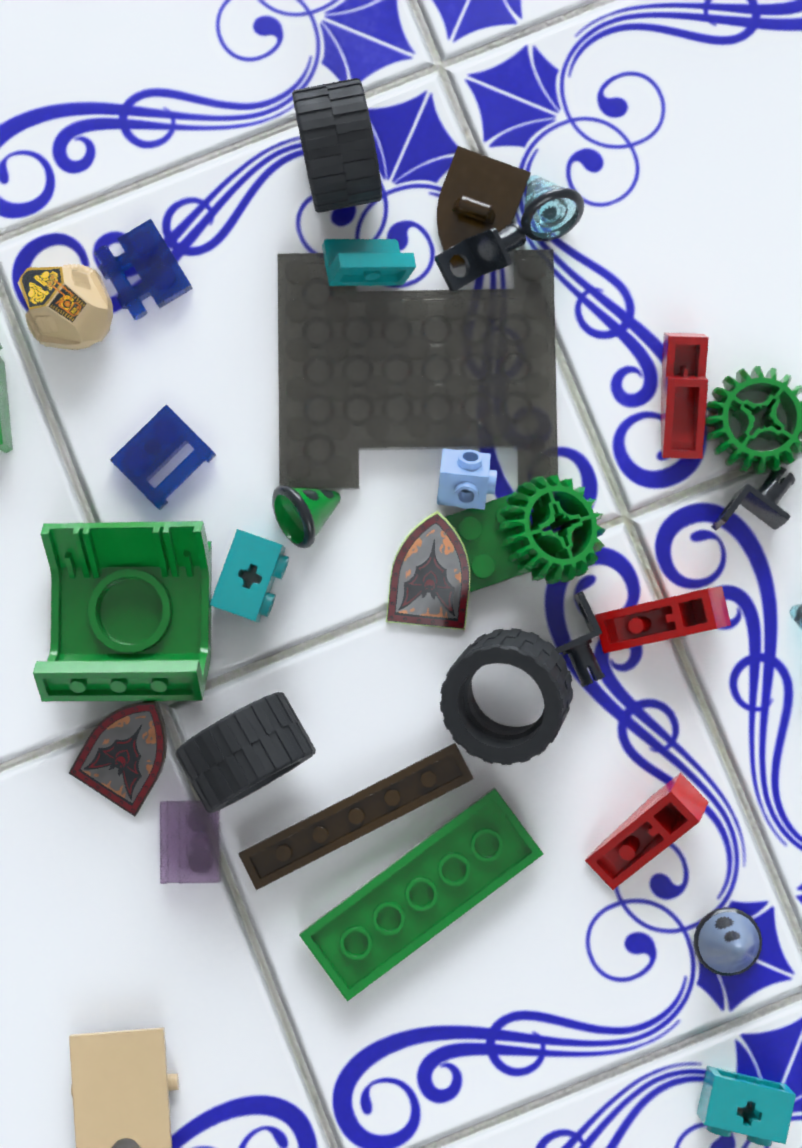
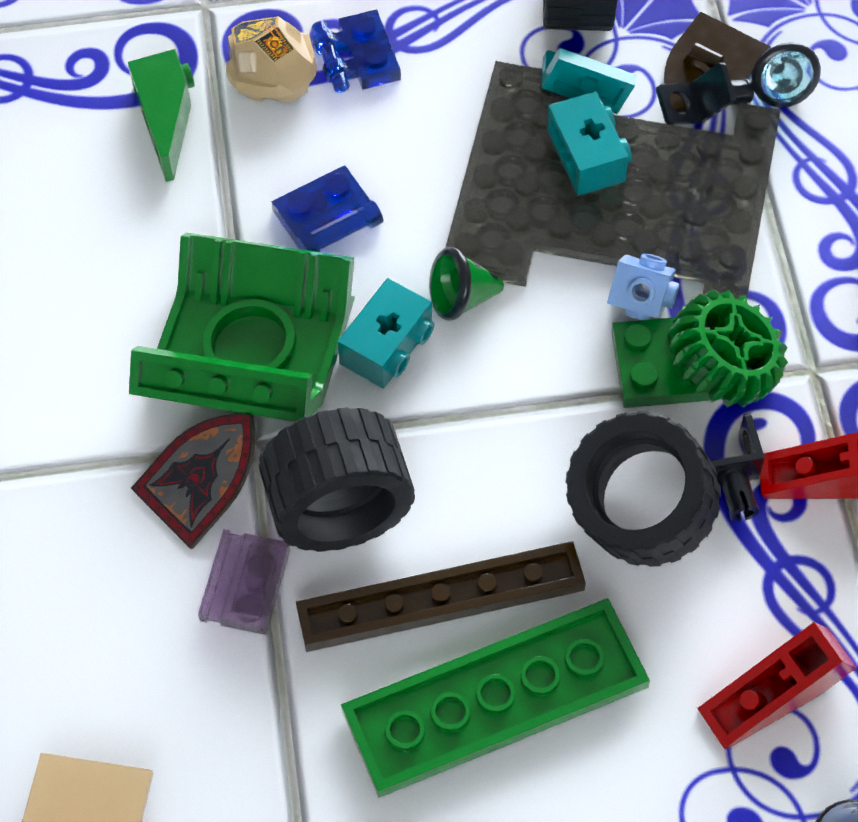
camera: 10 degrees right, 25 degrees down
shield [386,511,470,630] -> none
none -> teal brick [547,91,632,196]

